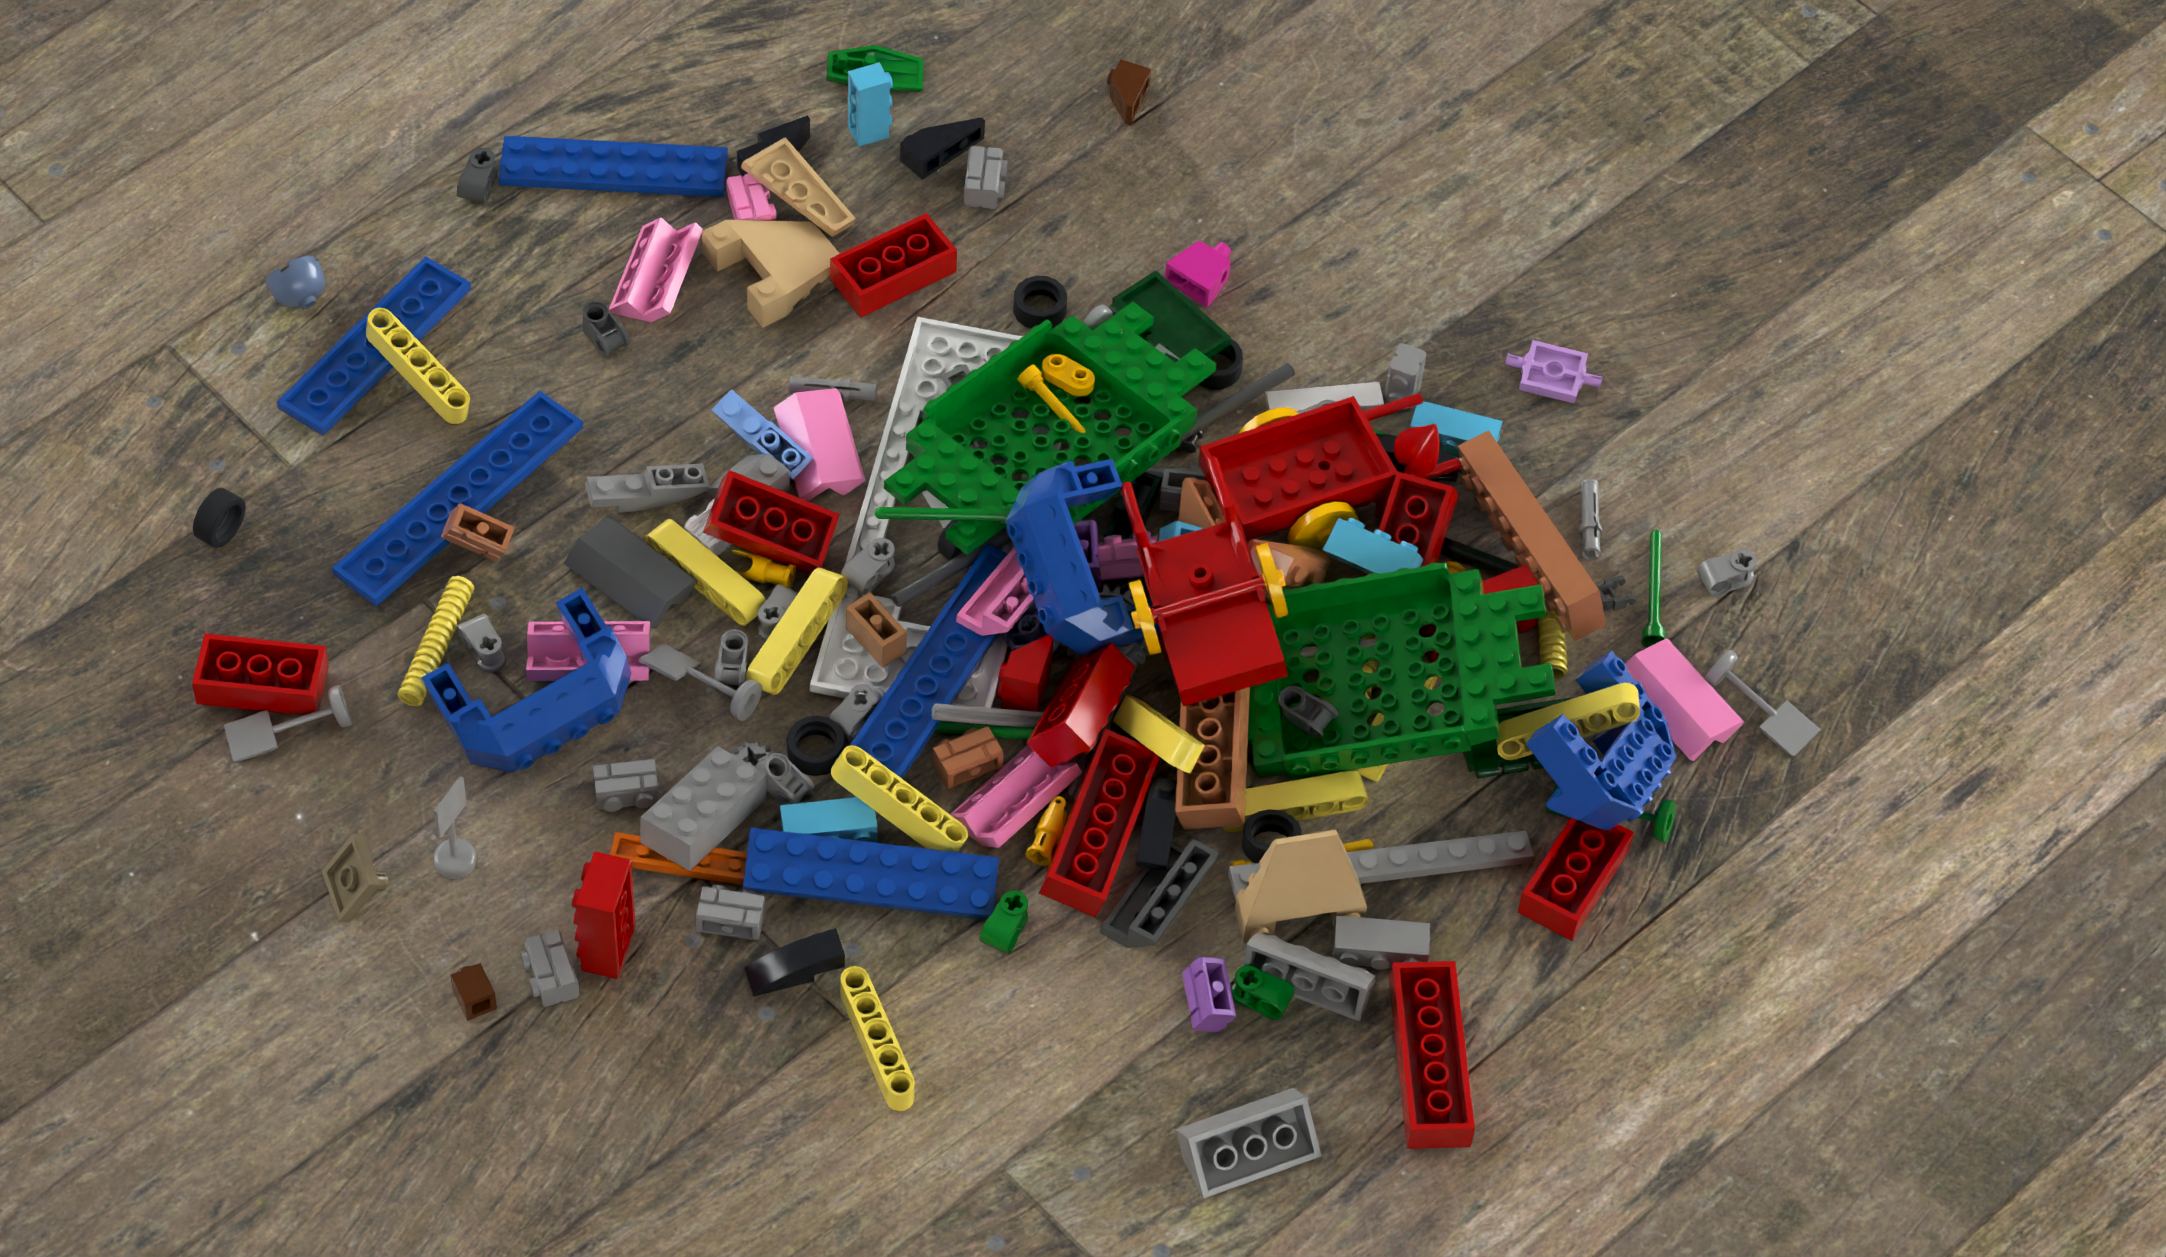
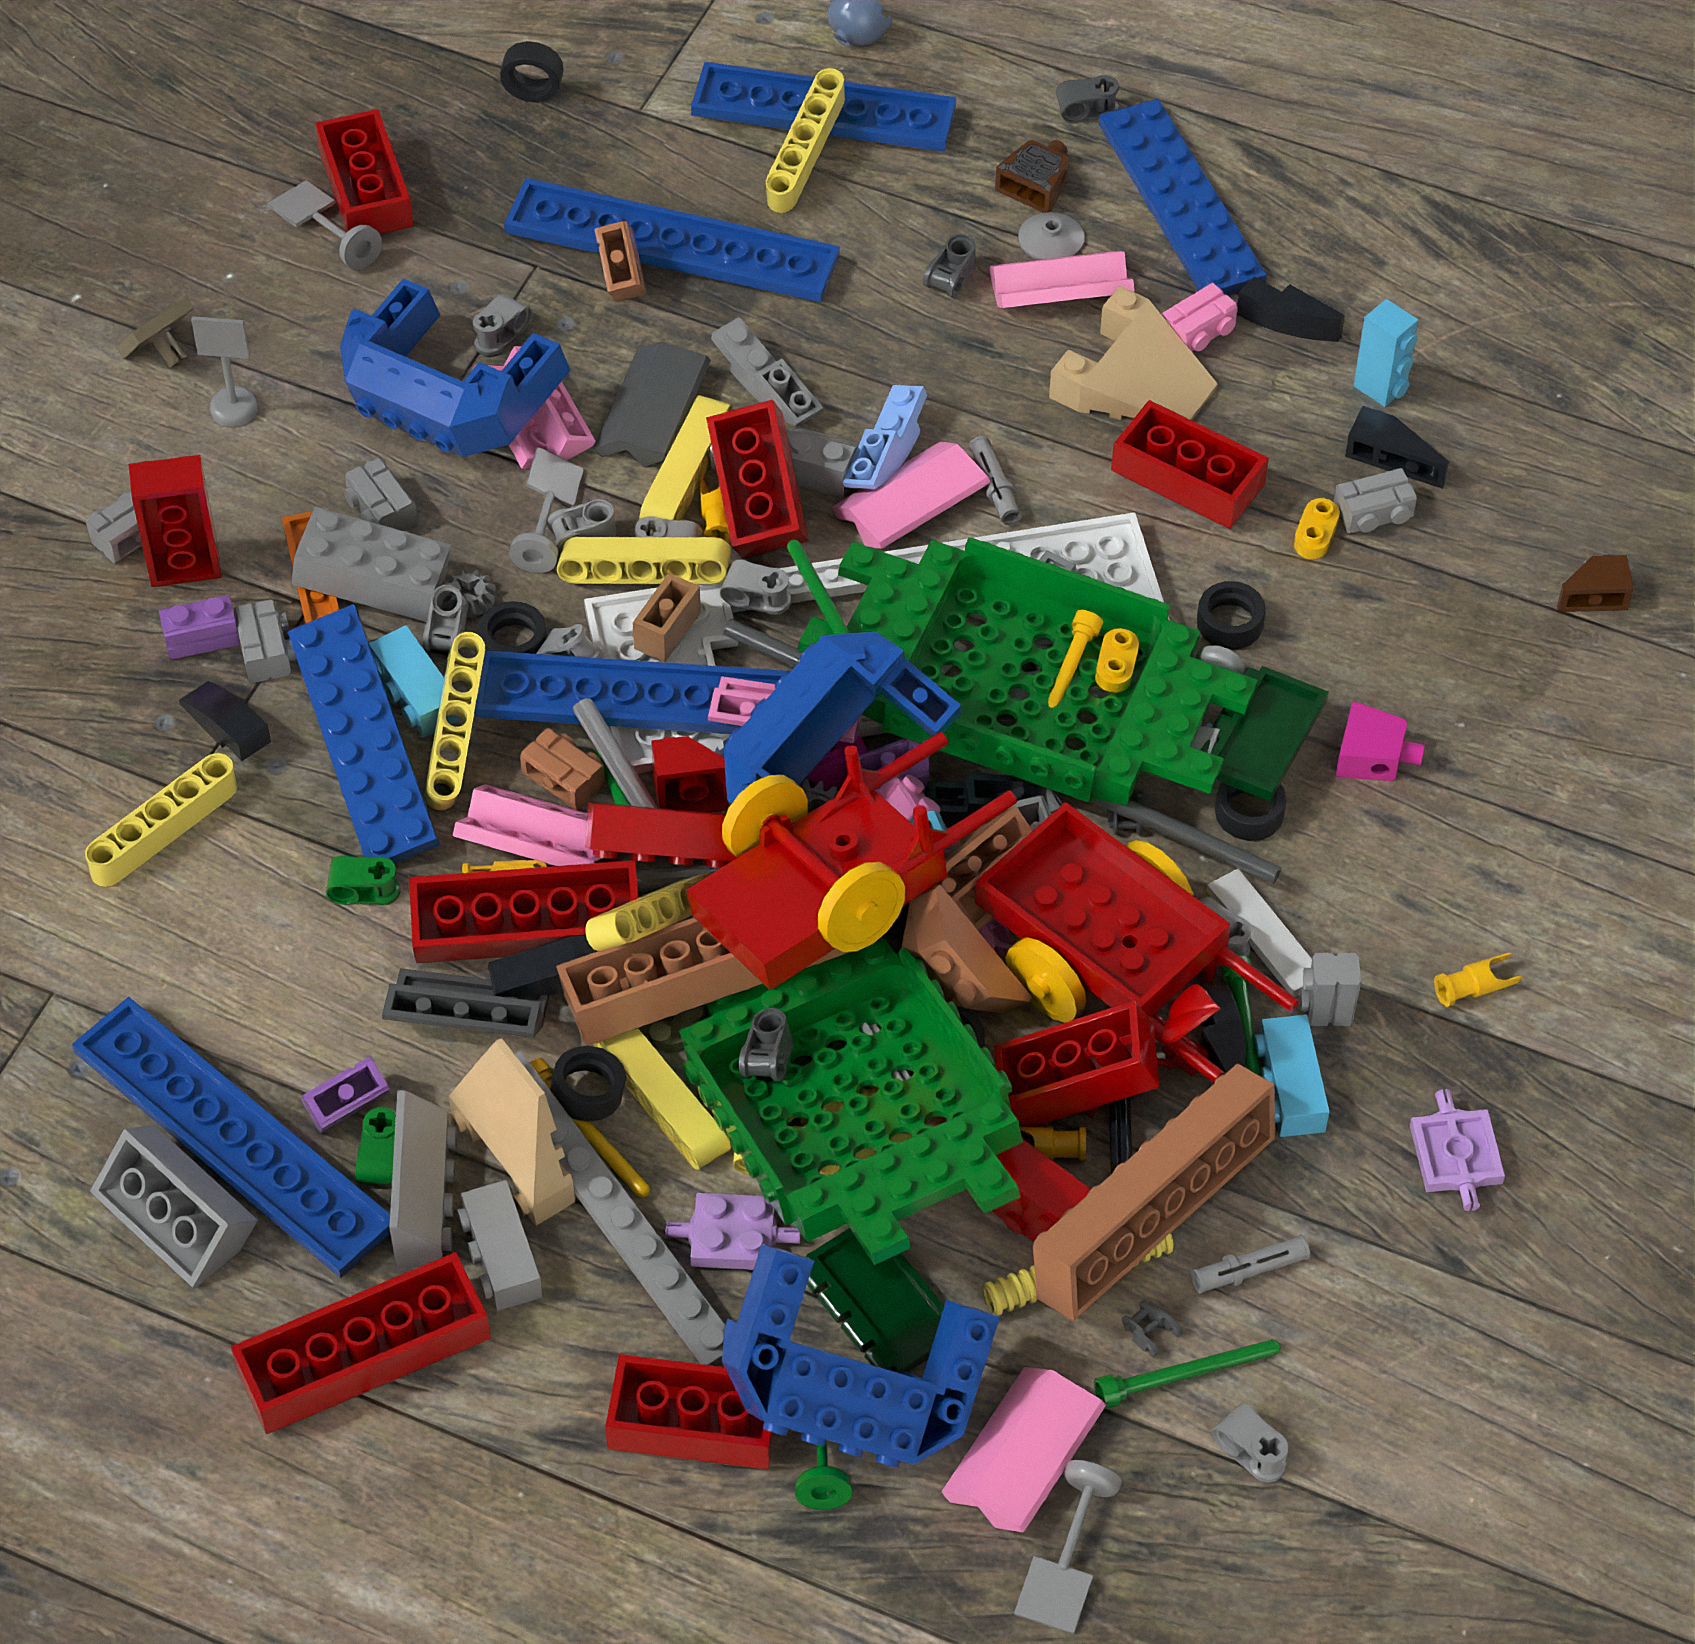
camera: 70 degrees right, 0 degrees up
light yellow piece [397,576,475,706] -> none
reddish brown brick [451,963,497,1021] -> none
tan wing [741,137,856,237] -> none
green piece [826,45,924,92] -> none
medium azure brick [1323,518,1423,574] -> none
light yellow beam [1497,683,1640,760] -> none
none -> blue plate [72,996,390,1279]
none -> medium lavender brick [158,595,240,660]
none -> lavender plate [665,1193,800,1270]
none -> reddish brown torso [995,140,1069,213]
none -> light grey dish [1018,212,1084,260]
none -> yellow plate [1294,498,1340,559]
none -> yellow piece [1434,953,1523,1007]

